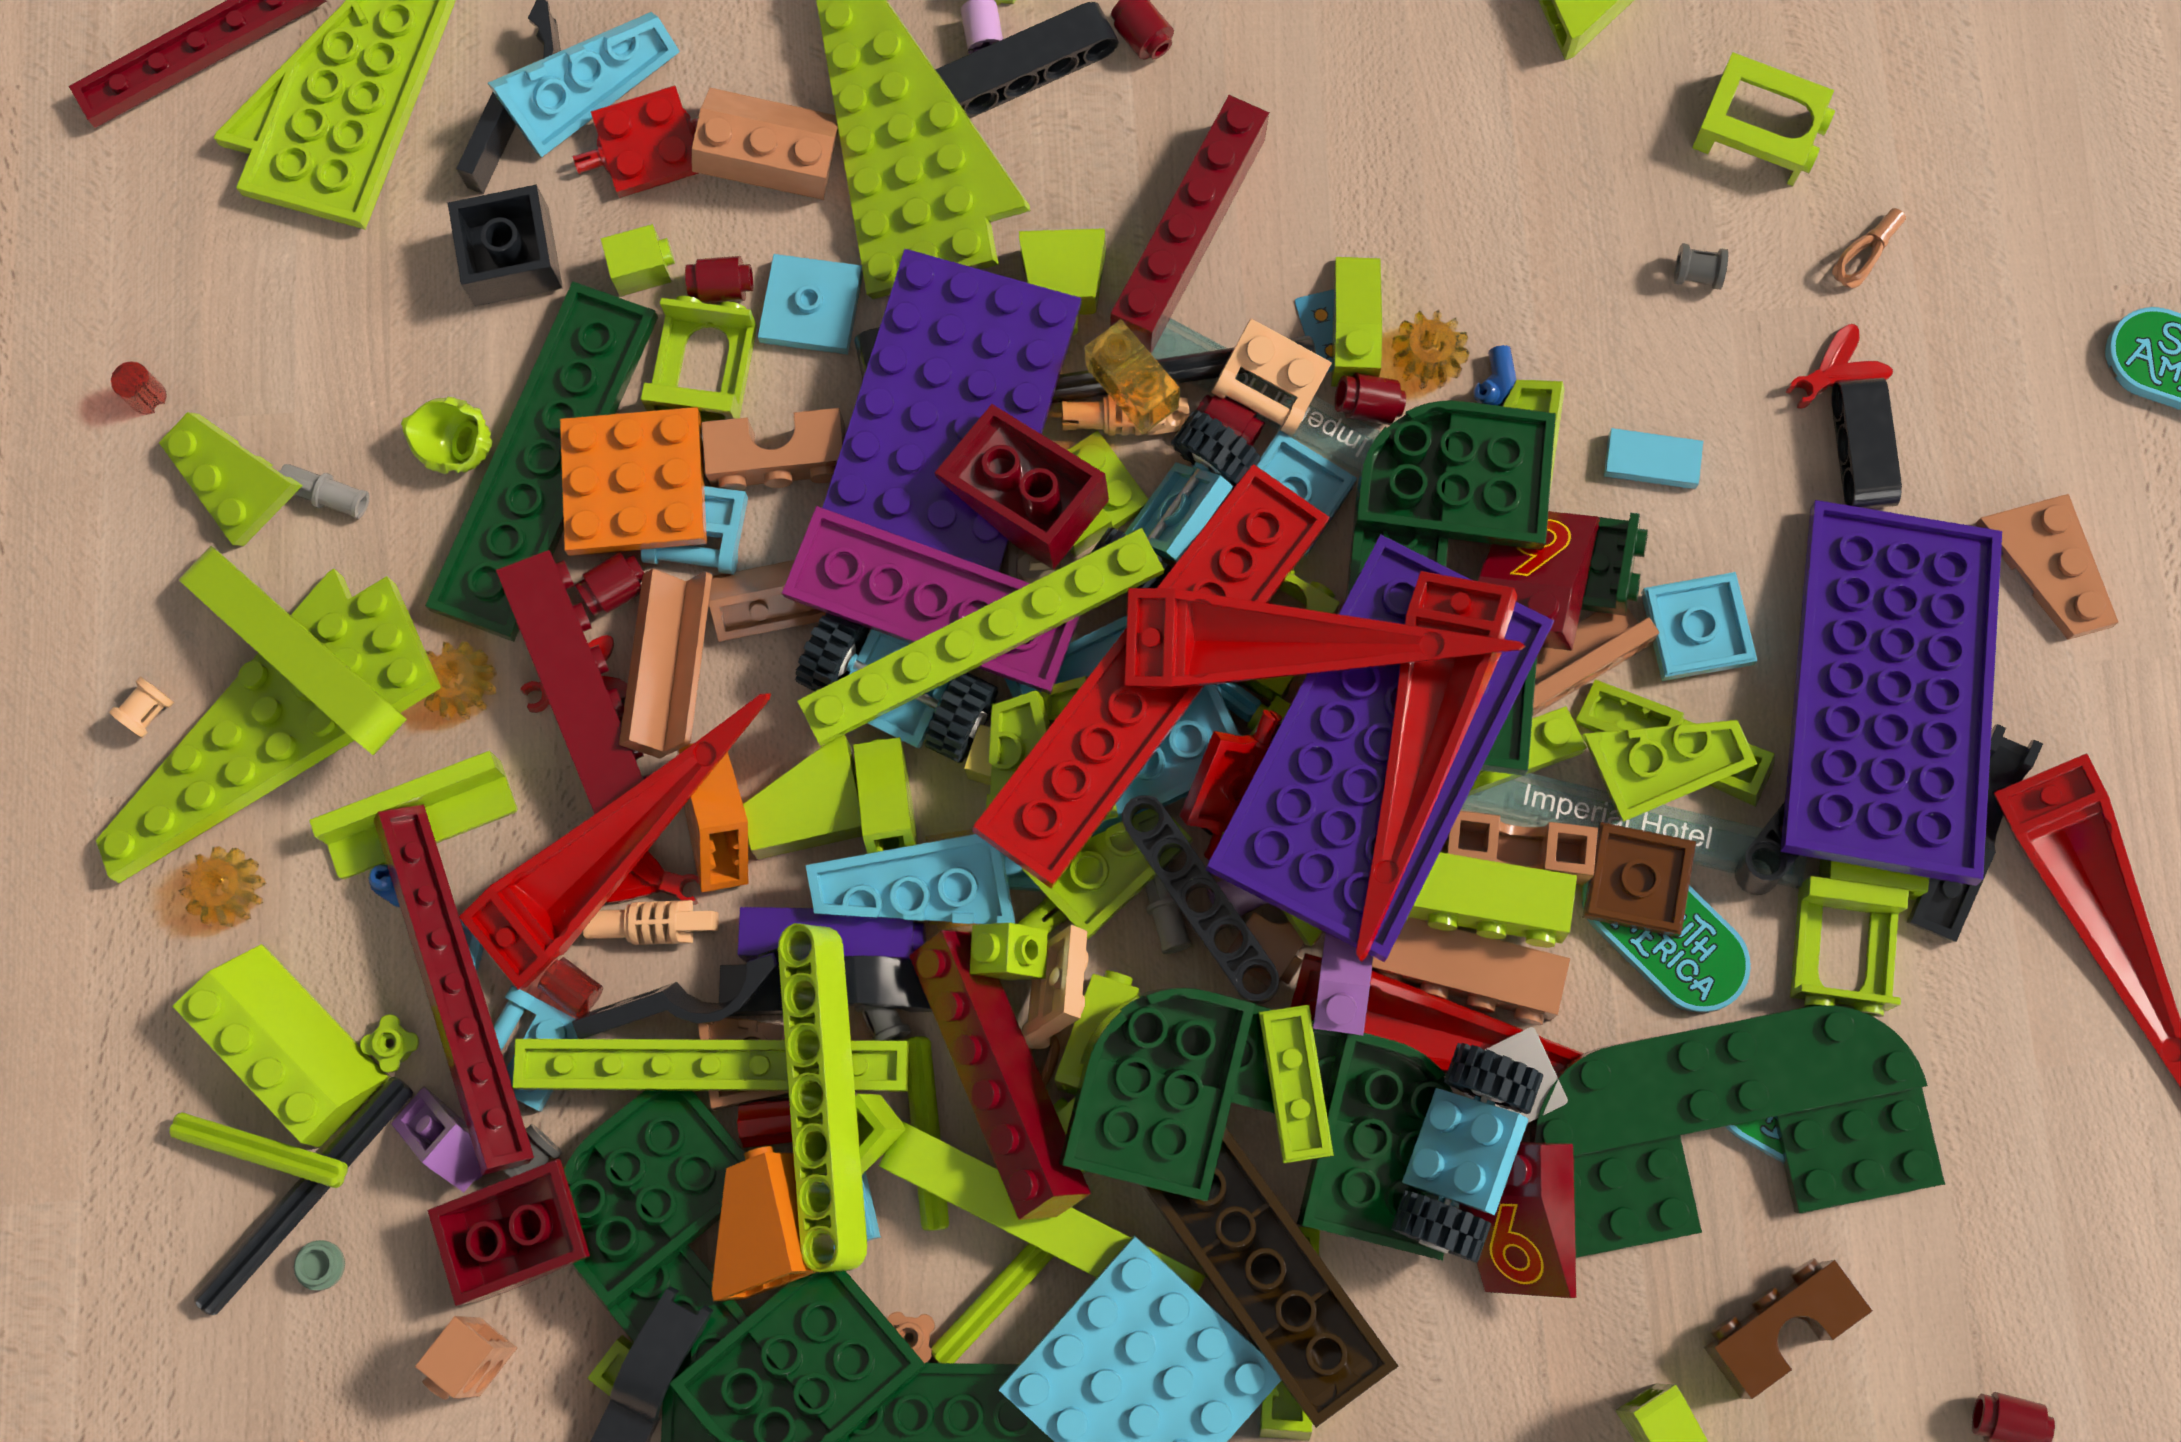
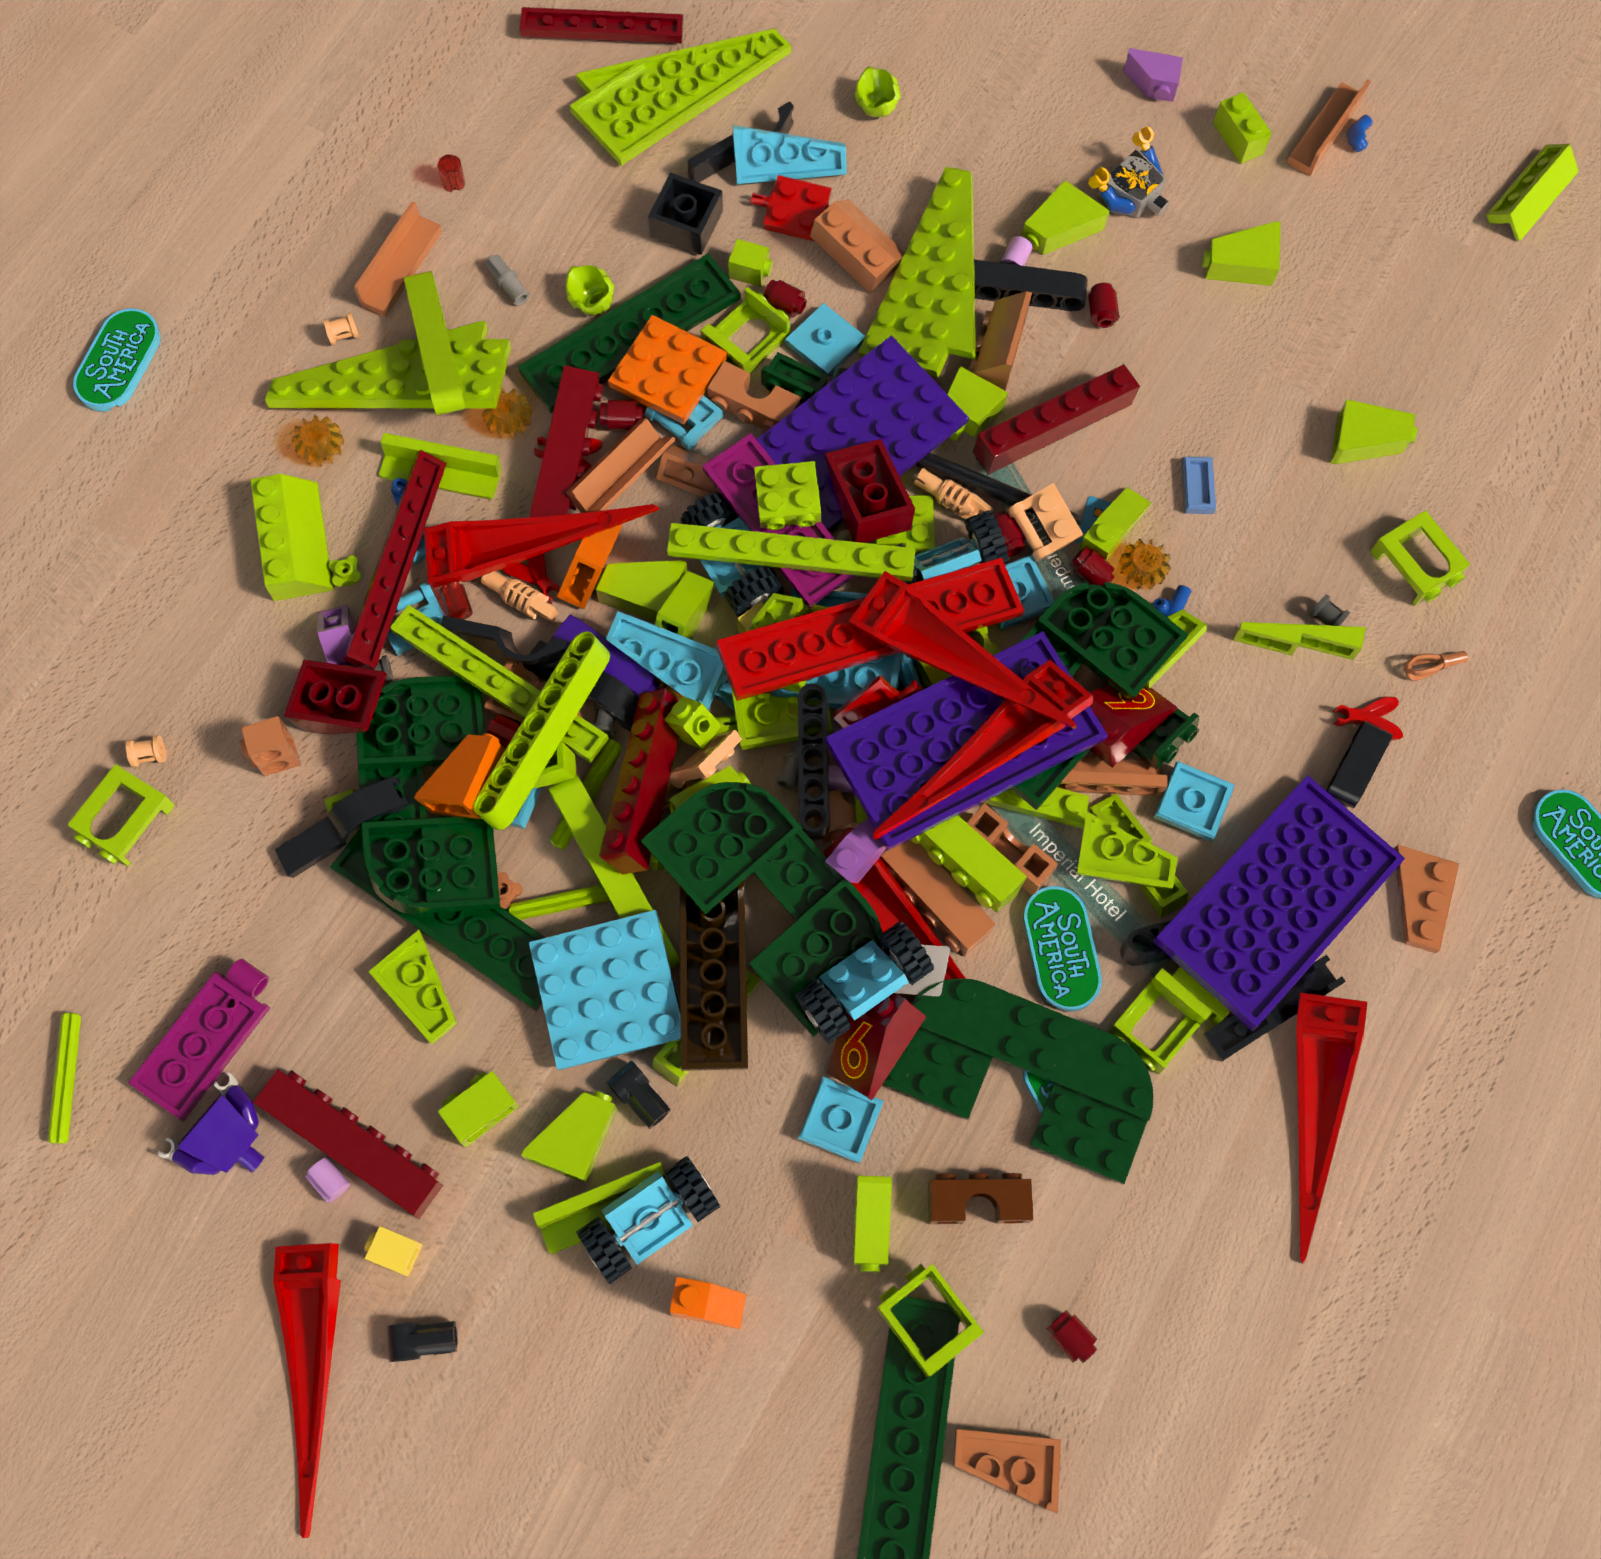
camera: 25 degrees right, 5 degrees down
lime wing [159,412,303,546] -> none
lime axle [169,1112,348,1188] -> none
black axle [194,1077,413,1315] -> none
sand green plate [294,1240,345,1291] -> none
clear yellow brick [1084,319,1180,435] -> none
lime tile [1259,1005,1334,1163] -> none
reddish brown tile [1582,822,1696,937] -> none
medium azure tile [1604,428,1704,489] -> none
none -> nougat panel [354,201,442,318]
none -> lime plate [754,461,821,530]
none -> dark green bracket [761,352,828,405]
none -> medium azure plate [798,1077,884,1164]
none -> nougat slope [969,291,1032,391]
none -> medium blue tile [1181,457,1216,514]
none -> lime slope [1233,622,1366,660]

